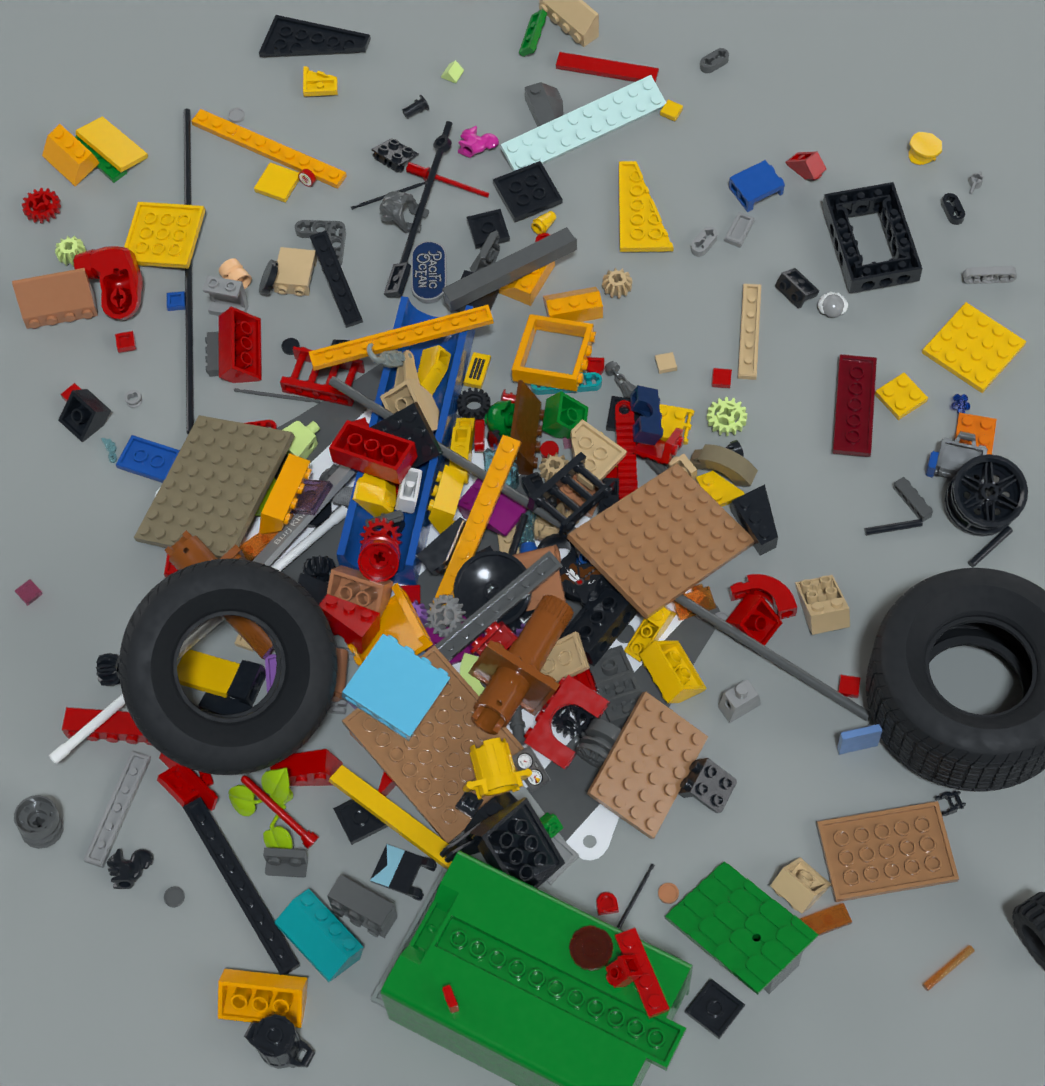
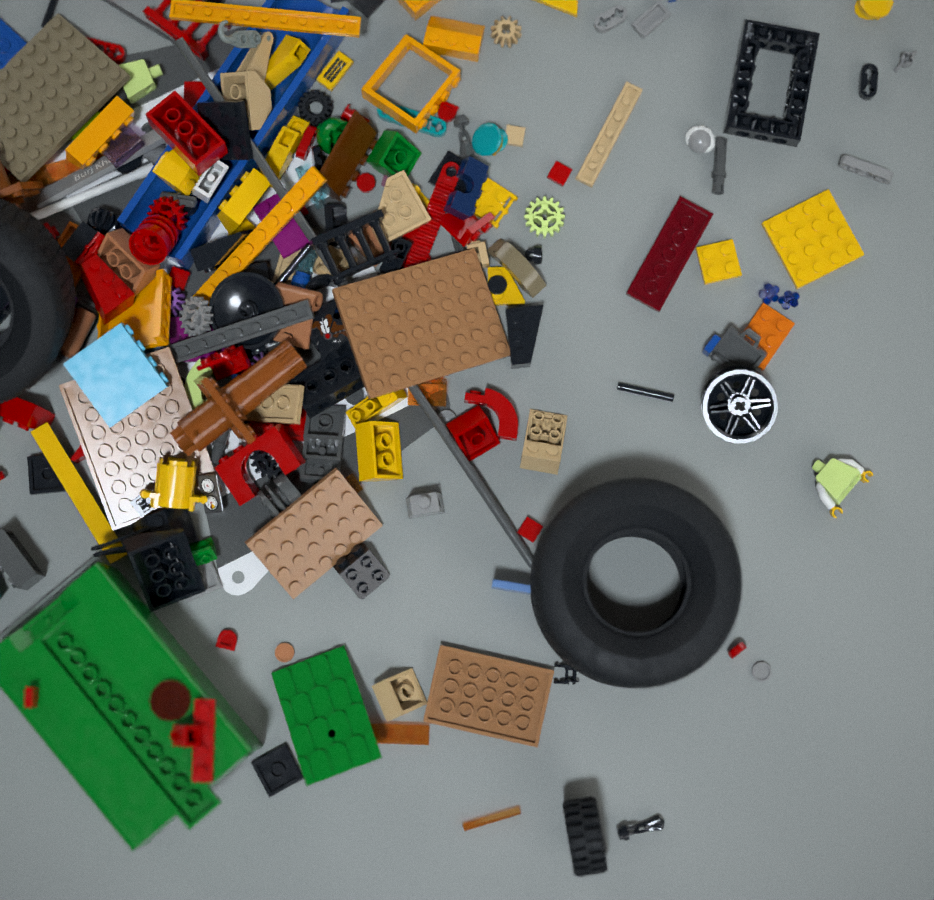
camera: 20 degrees right, 20 degrees up
black flag [370,844,437,901] -> none
tan gear [539,452,569,482] -> none
black piece [616,864,655,929] -> none
black bracket [775,268,820,308] -> none
dark grey piece [893,477,933,523] -> none
black bar [968,526,1013,568] -> none
none -> red pin [75,232,105,267]
none -> teal piece [472,123,508,156]
none -> black piece [488,275,507,295]
none -> dark grey pin [711,137,728,195]
none -> clear blue plant [778,291,800,310]

